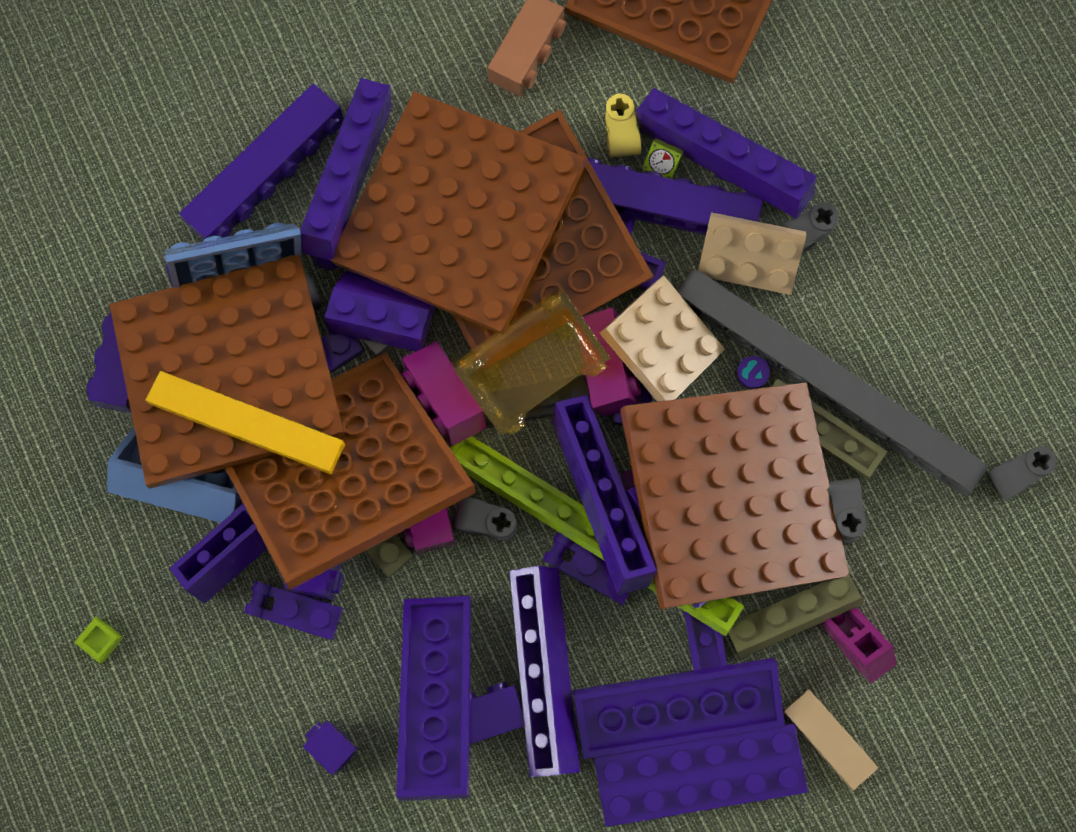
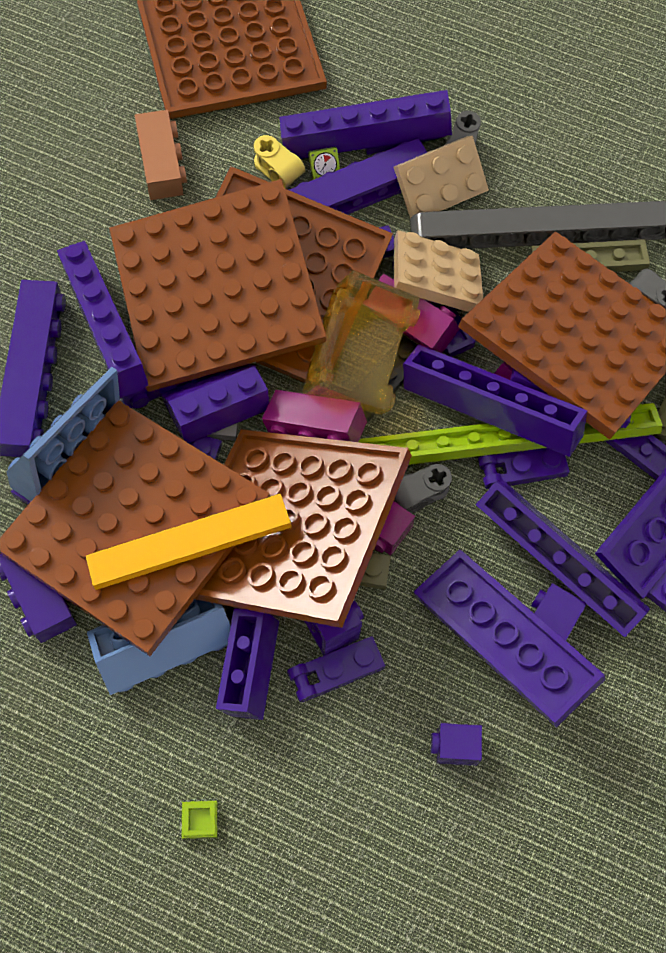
camera: 45 degrees left, 10 degrees down
dark purple tile [736,356,770,390] -> none

